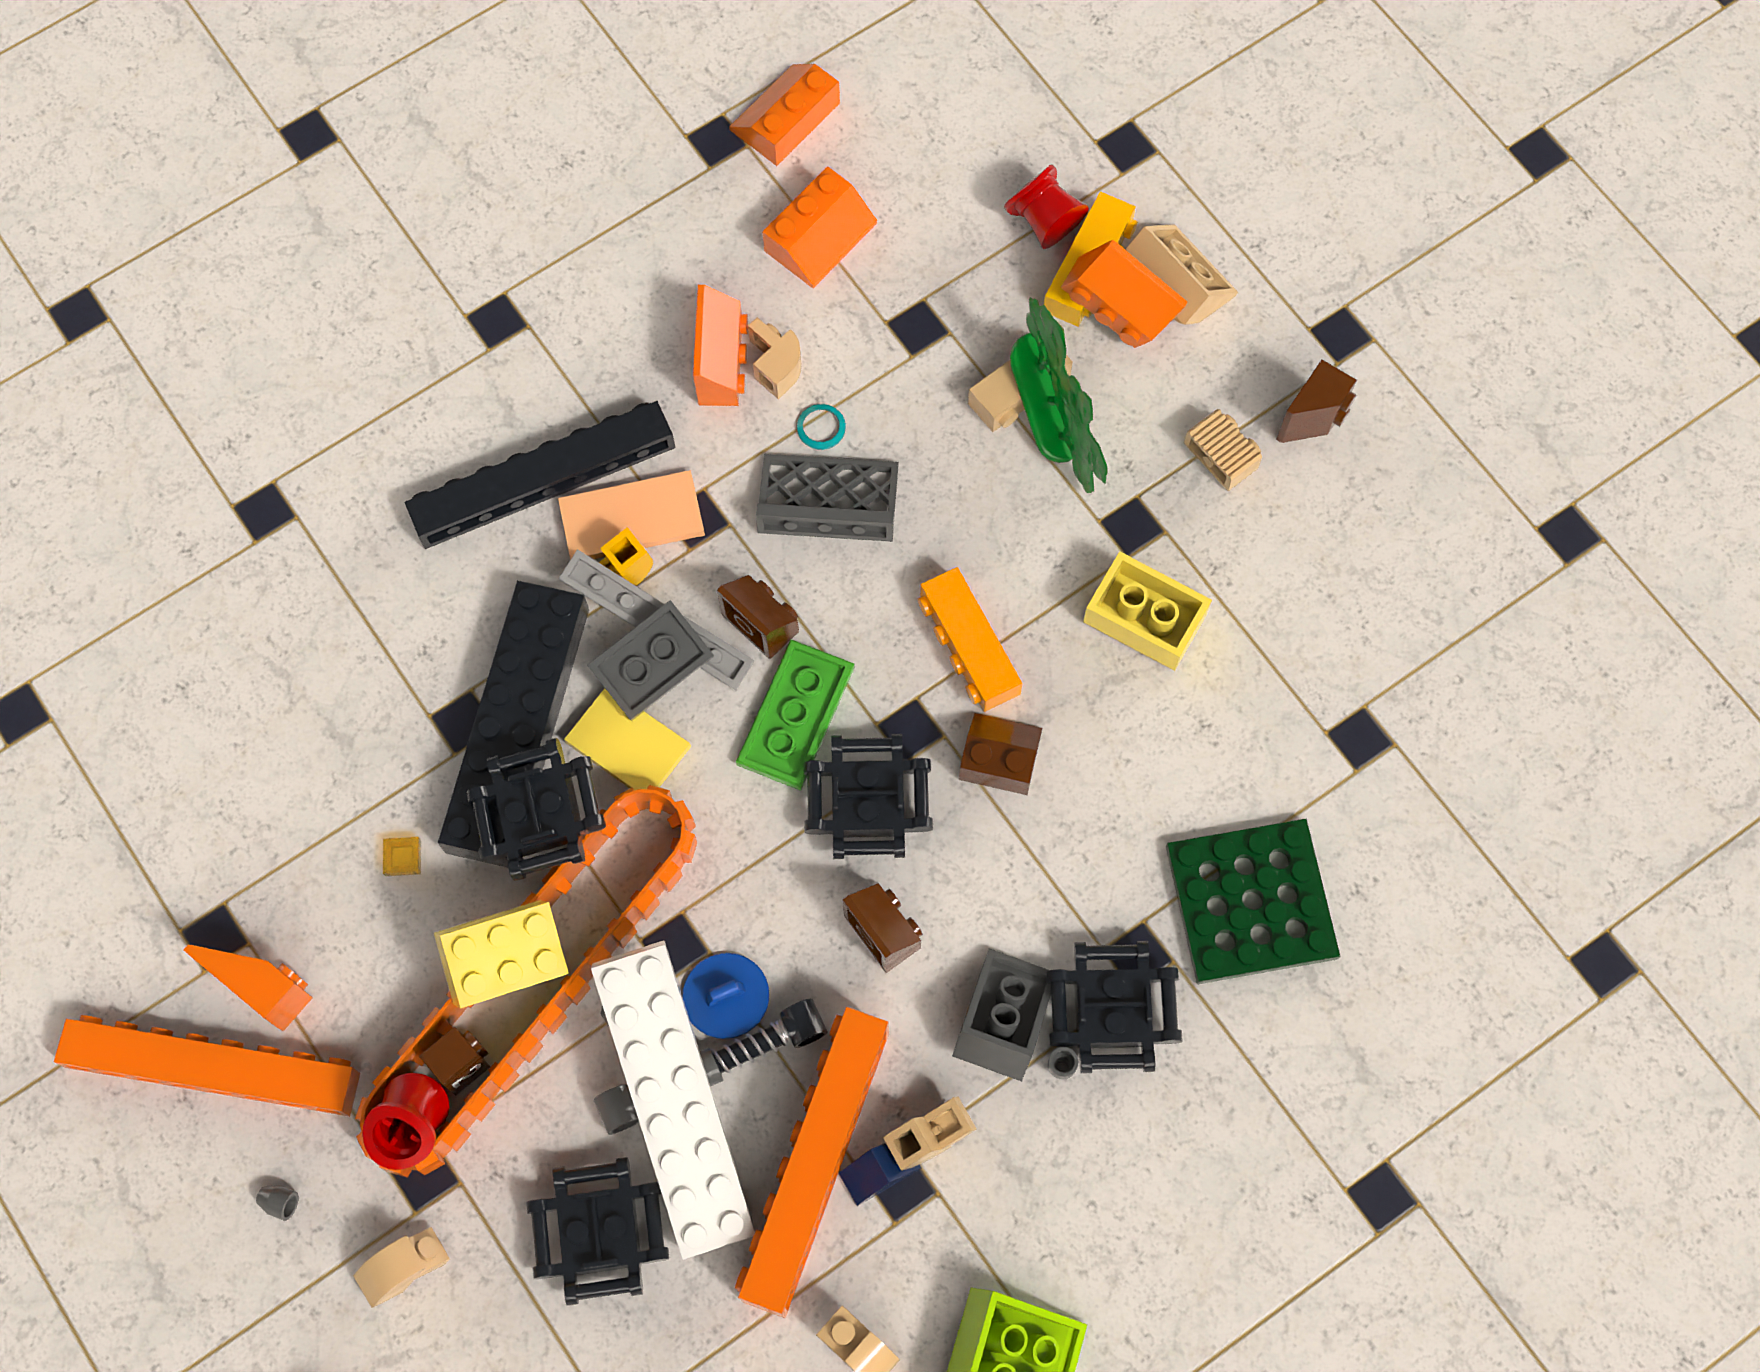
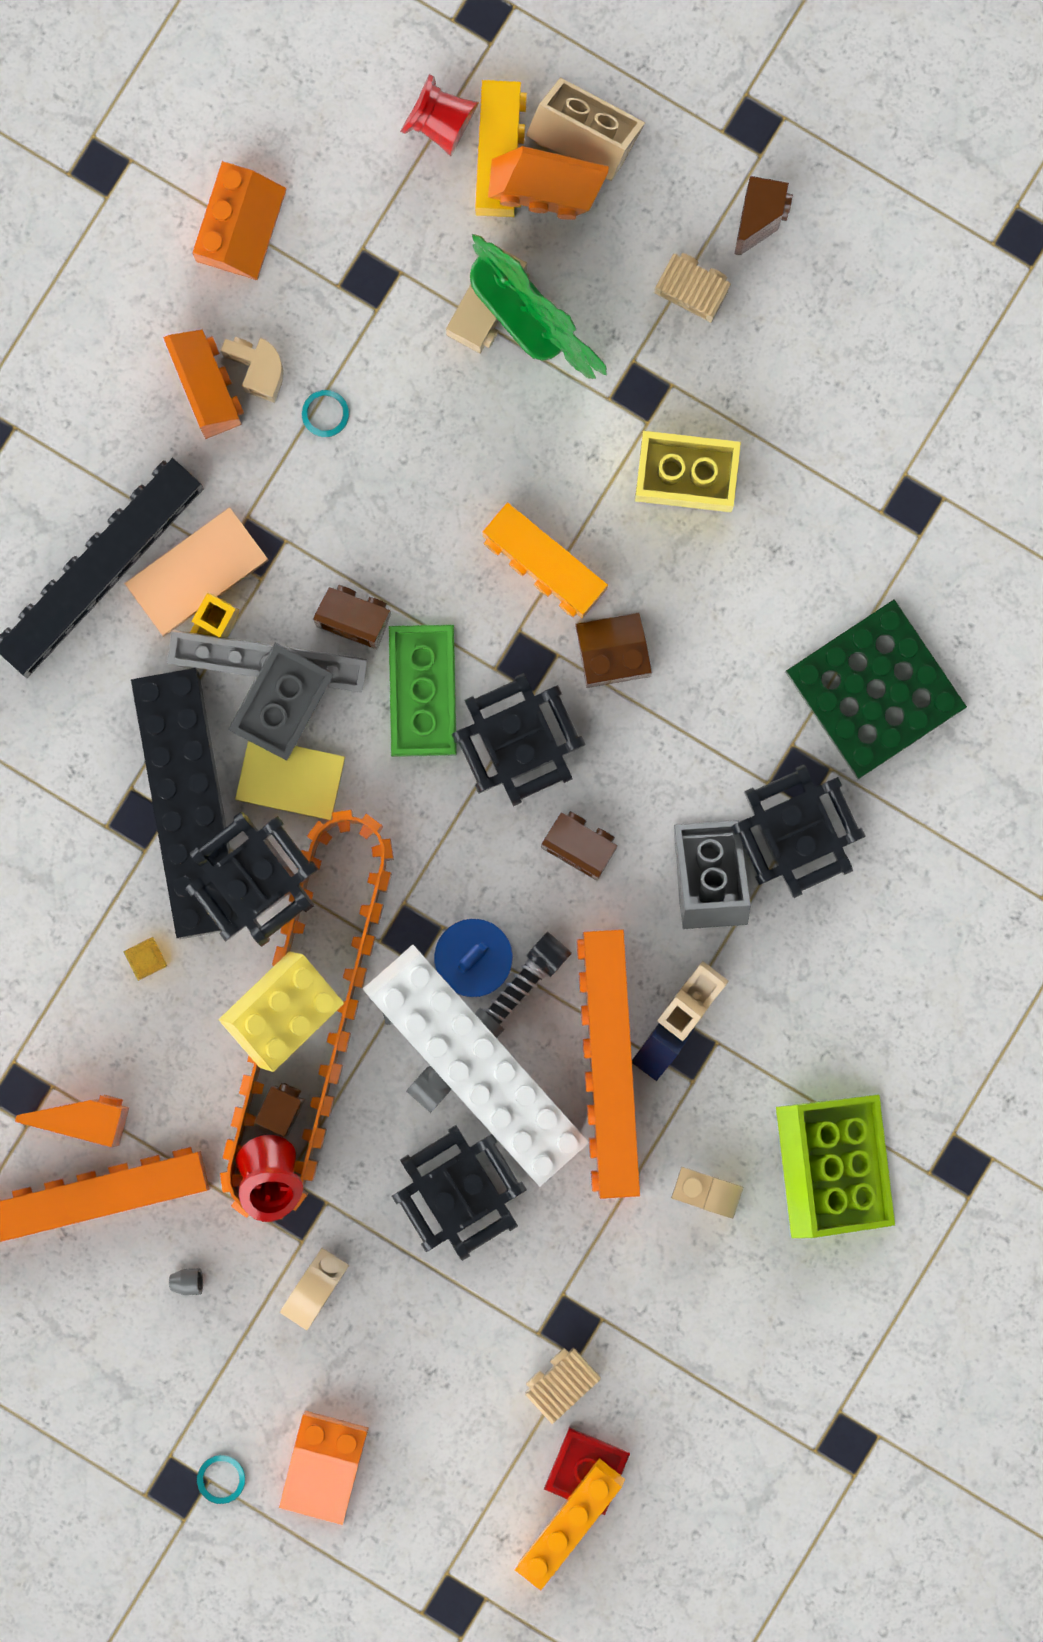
camera: 25 degrees left, 15 degrees up
orange slope [729,64,840,166] -> none
dark grey fence [756,454,899,542] -> none
dark grey hose [1048,1047,1079,1080] -> none

